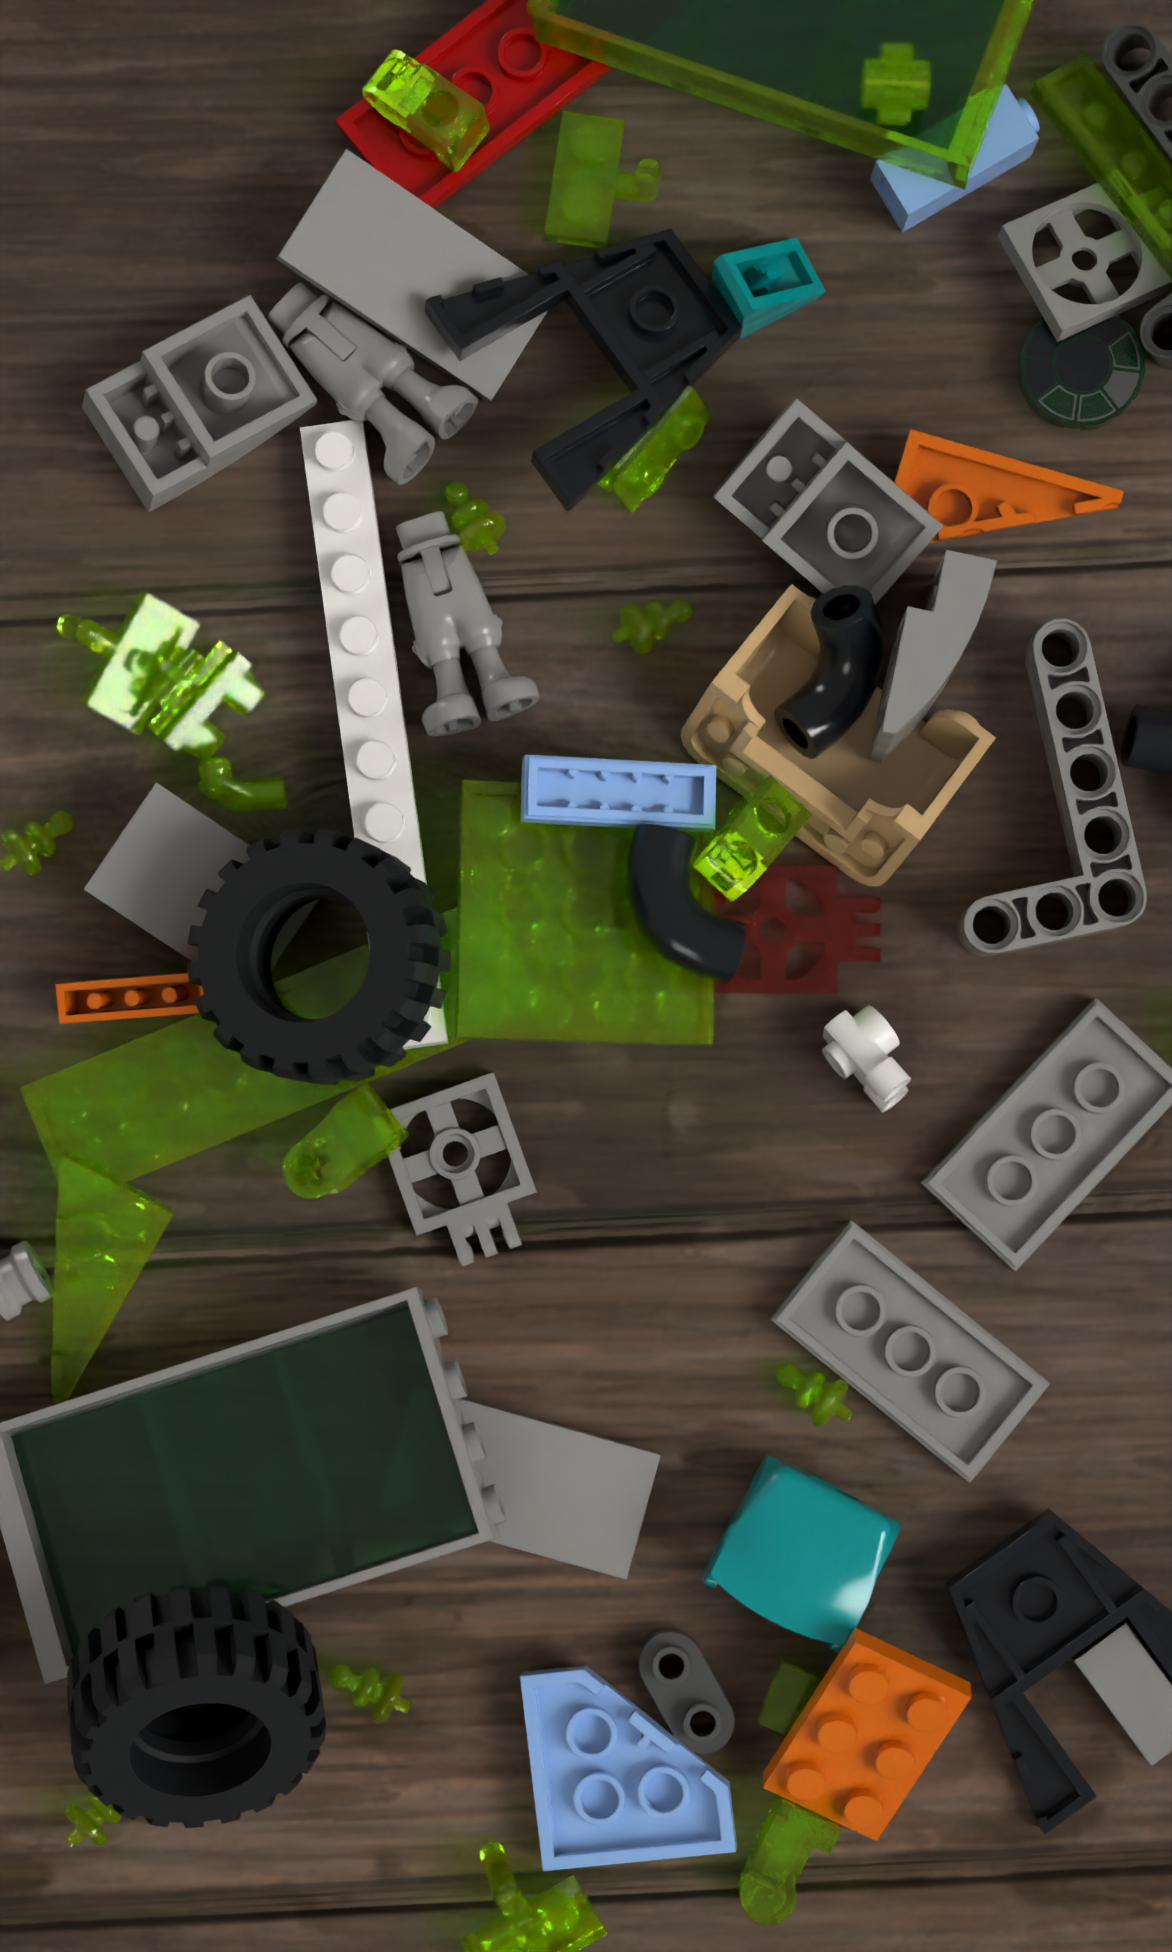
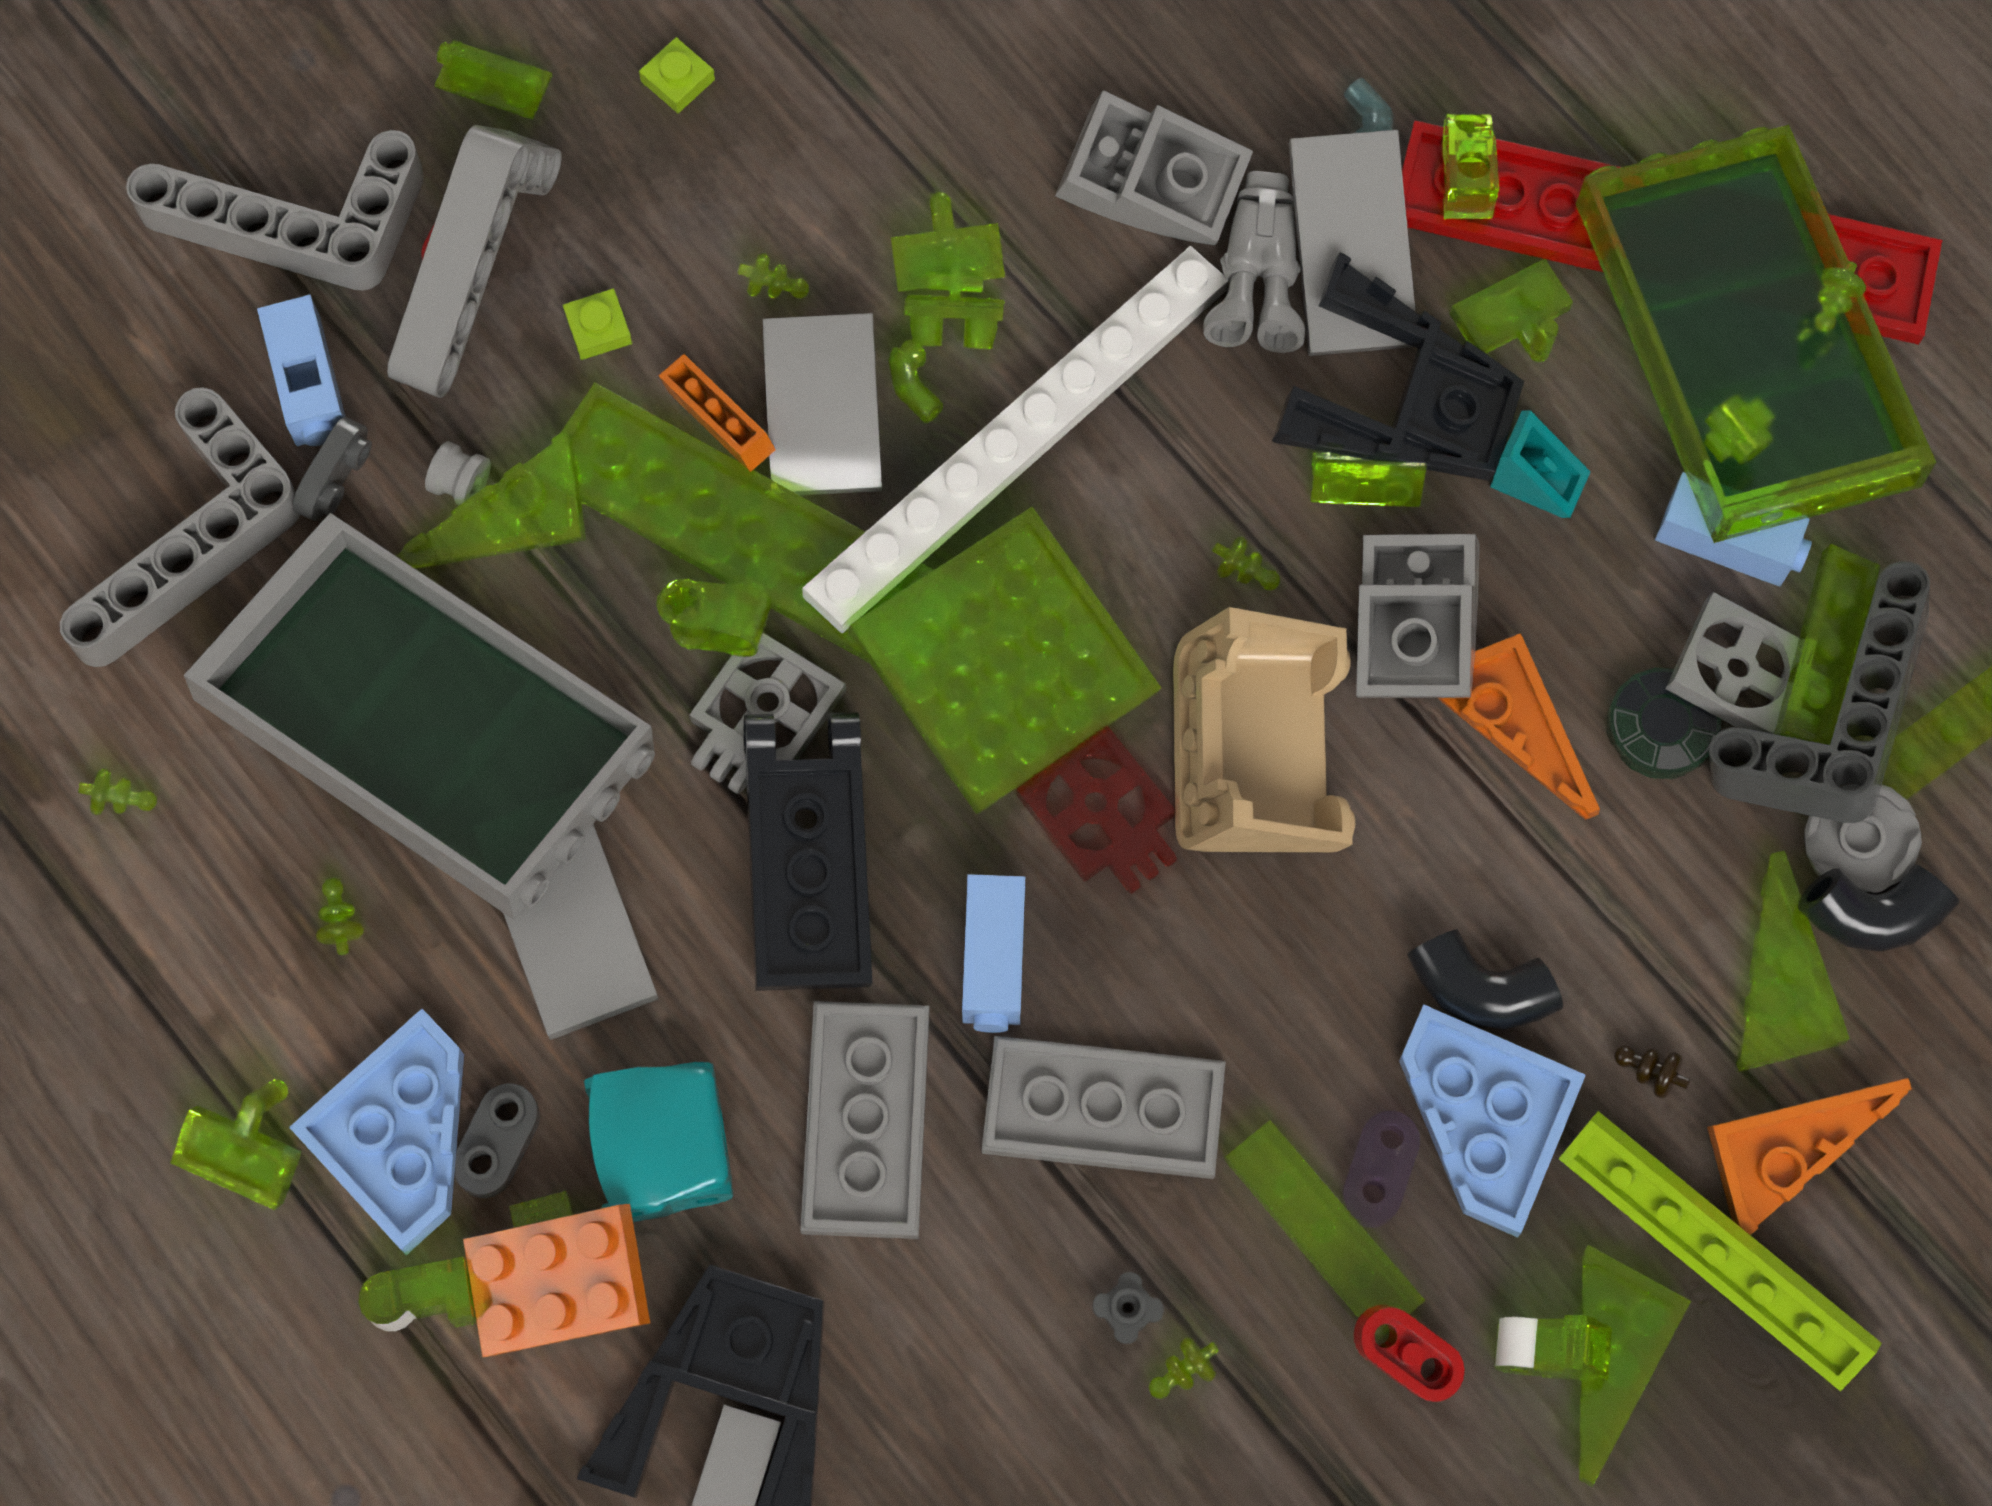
camera: 50 degrees right, 15 degrees down
black tyre [67,1583,326,1828] -> none
black tyre [187,829,451,1085] -> none
light grey piece [396,511,540,736] -> none
clear neon green hair [445,481,506,555] -> none
light blue plate [520,754,716,832] -> none
black cylinder [626,824,746,984] -> none
clear neon green leg [693,775,812,901] -> none
black cylinder [774,585,884,759] -> none
clear neon green hair [776,1363,853,1427] -> none
white plate [822,1005,911,1112] -> none
light grey slope [868,550,997,762] -> none
light grey beam [957,619,1147,957] -> none
none -> black hinge [743,712,873,991]
none -> light blue brick [962,875,1025,1033]
none -> clear light blue arm [1344,78,1393,133]

